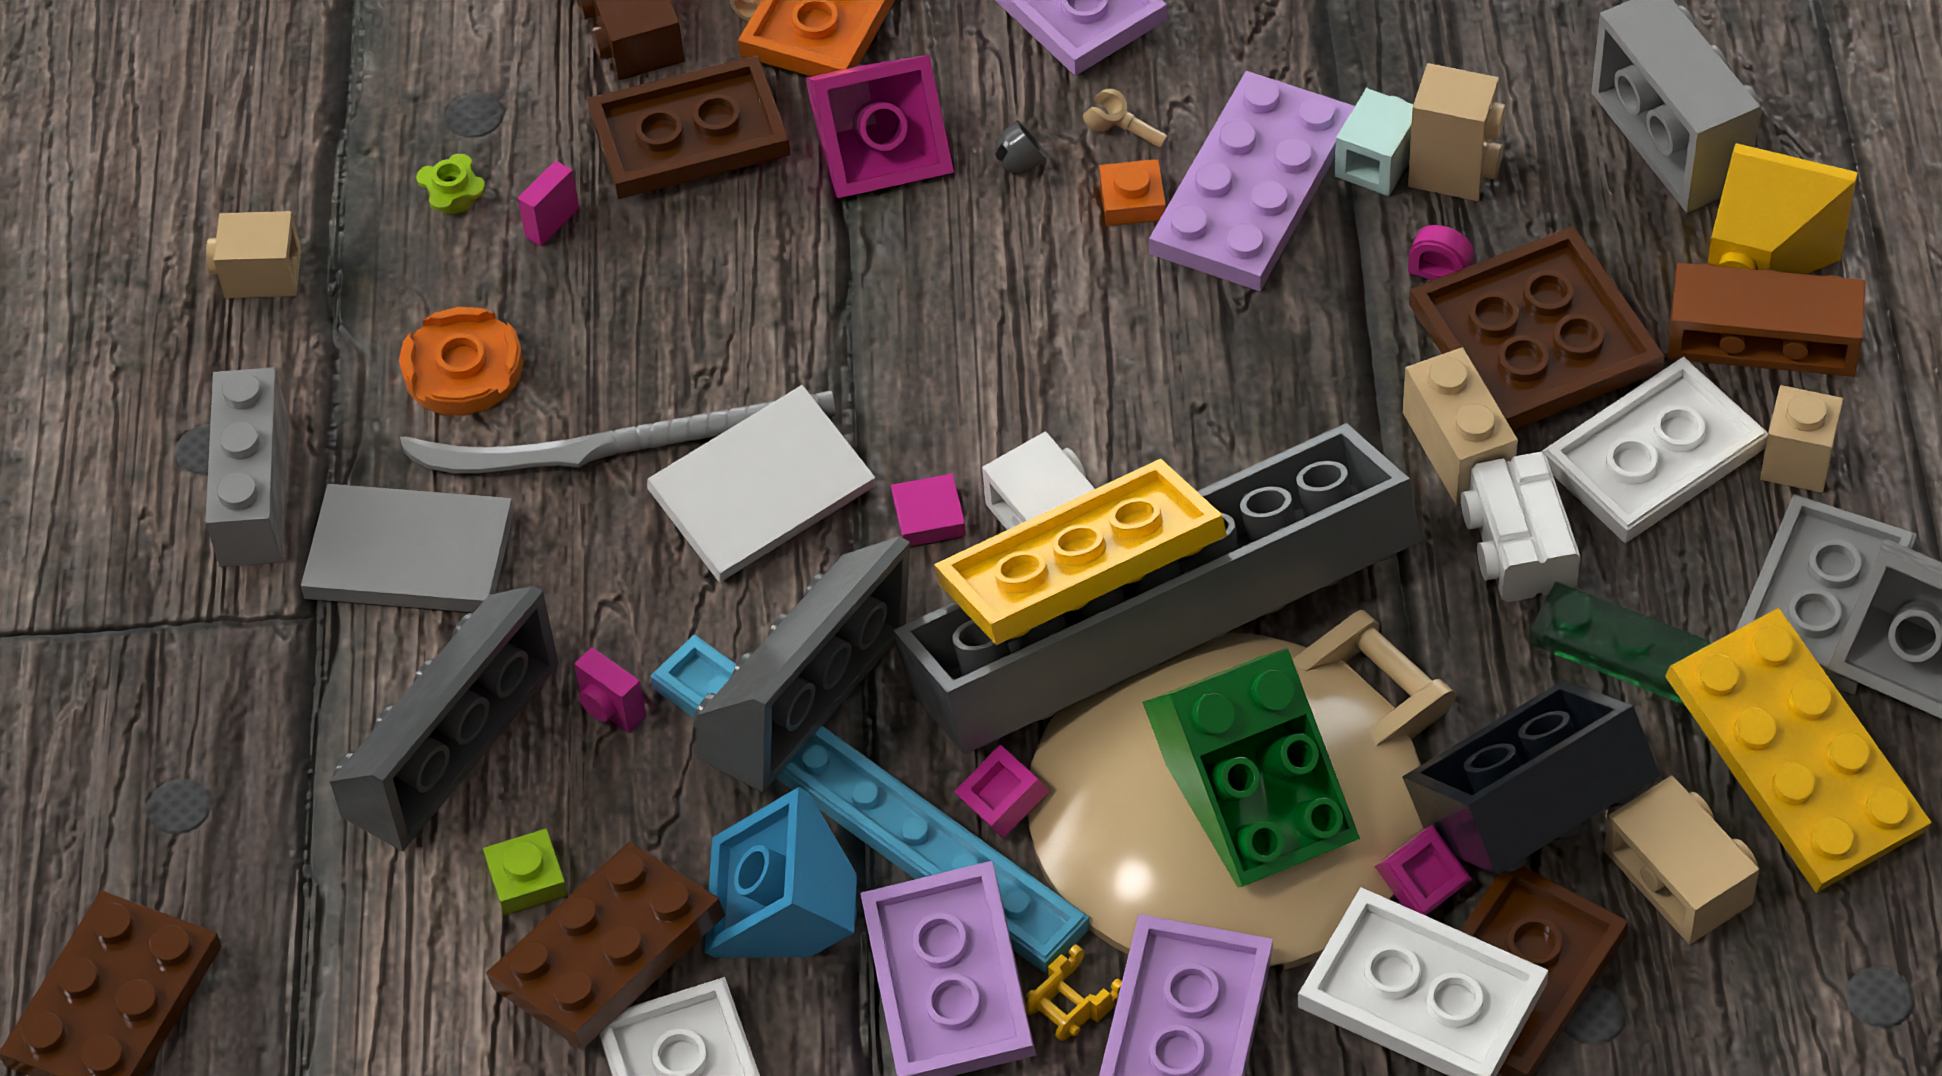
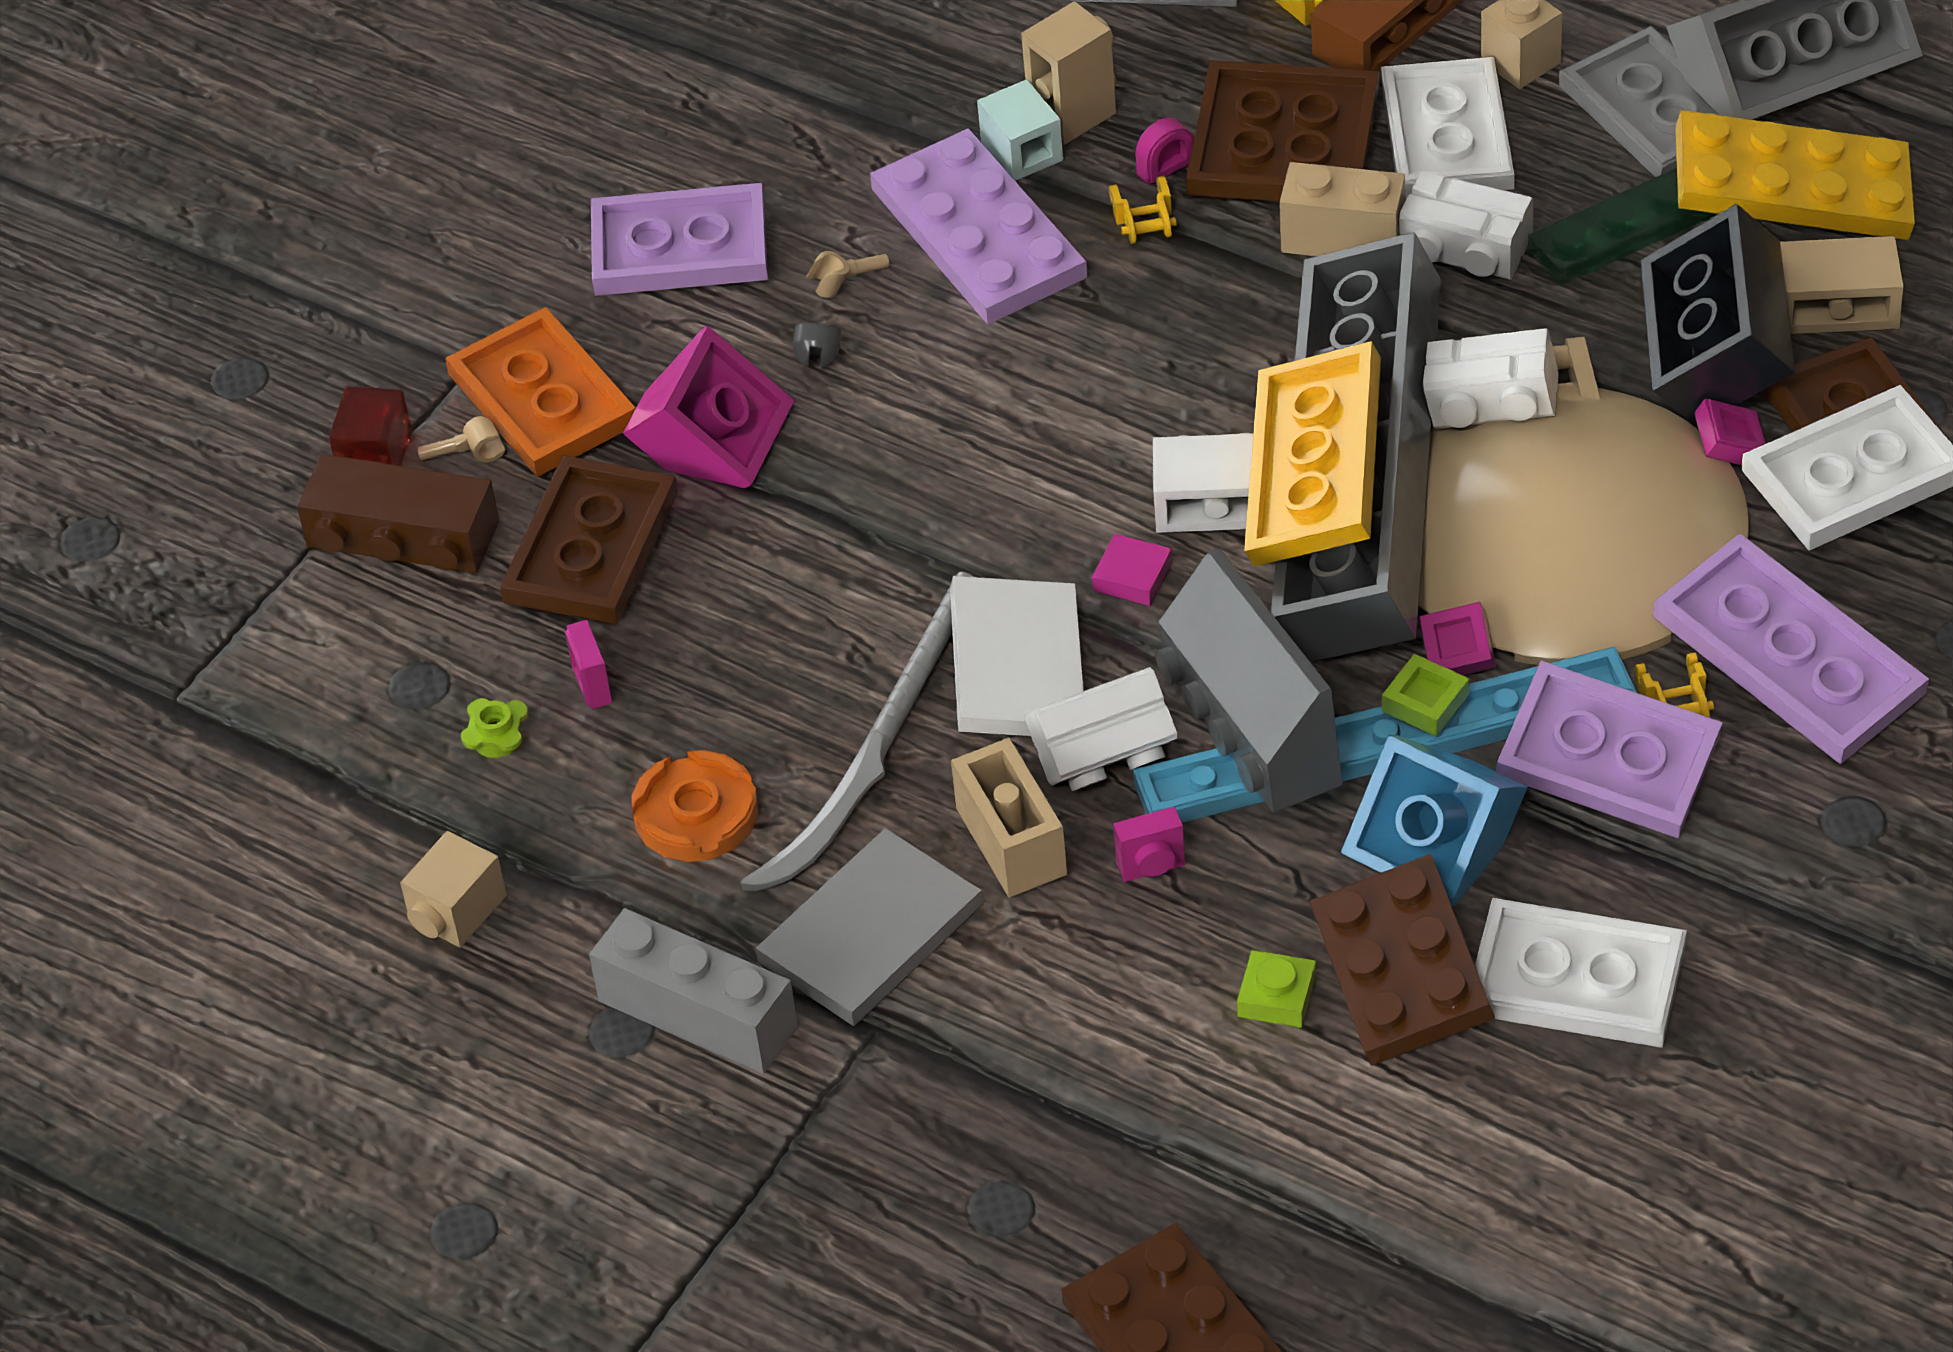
camera: 55 degrees left, 5 degrees down
dark grey slope [330,586,559,852] -> none
orange plate [1099,159,1166,226] -> none
green slope [1142,648,1360,887] -> none
none -> tan brick [951,738,1067,898]
none -> white brick [1025,667,1177,791]
none -> yellow piece [1109,176,1177,244]
none -> lime plate [1382,654,1469,737]
none -> white brick [1423,328,1558,429]

